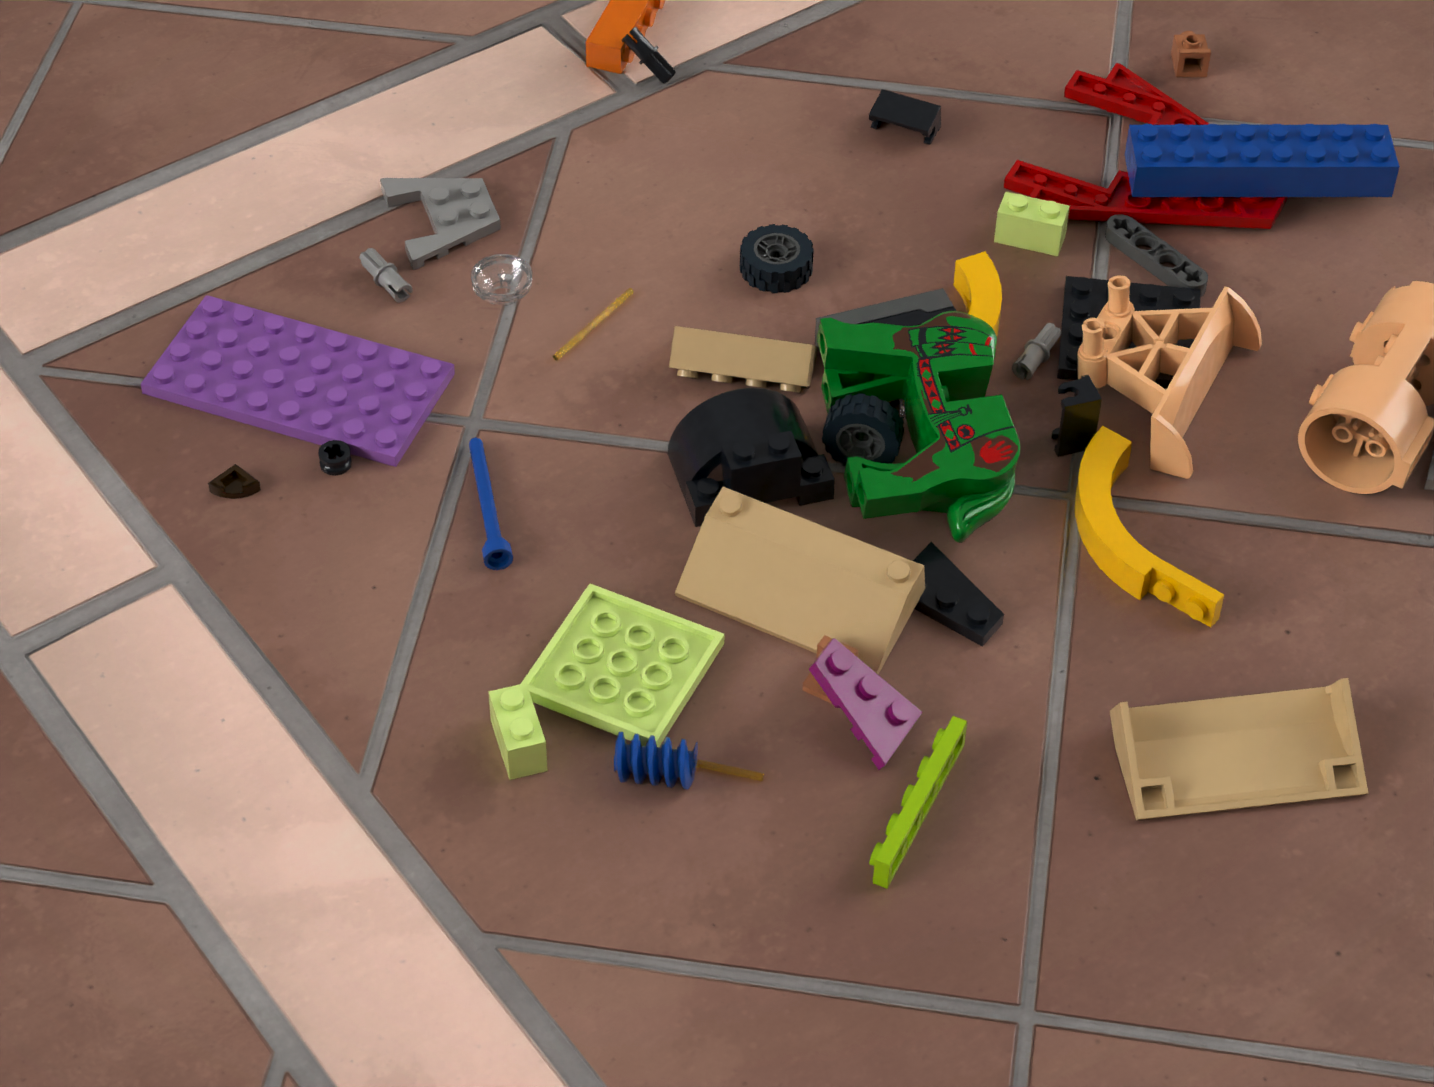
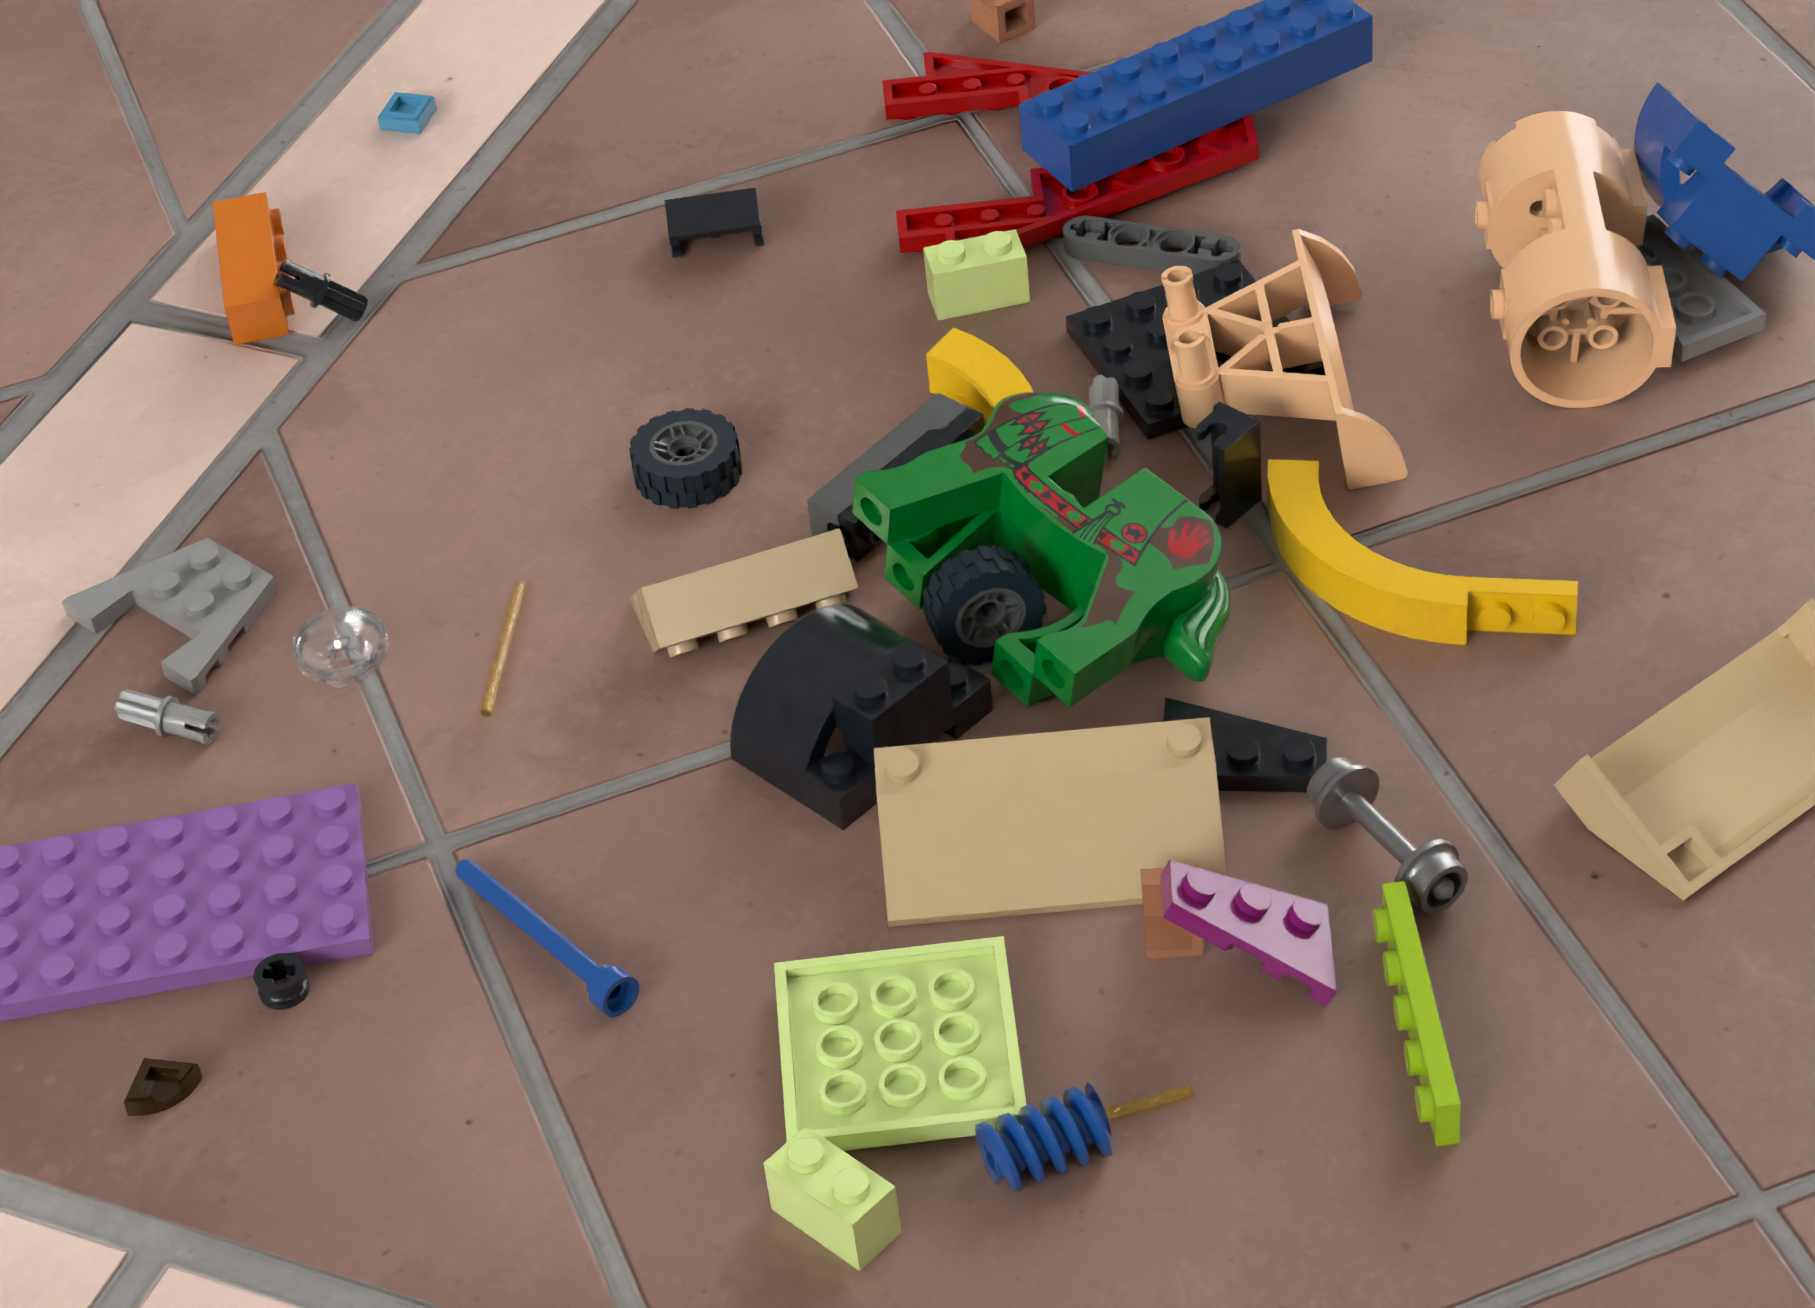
camera: 25 degrees left, 5 degrees down
none -> flat silver piece [1307,757,1468,914]

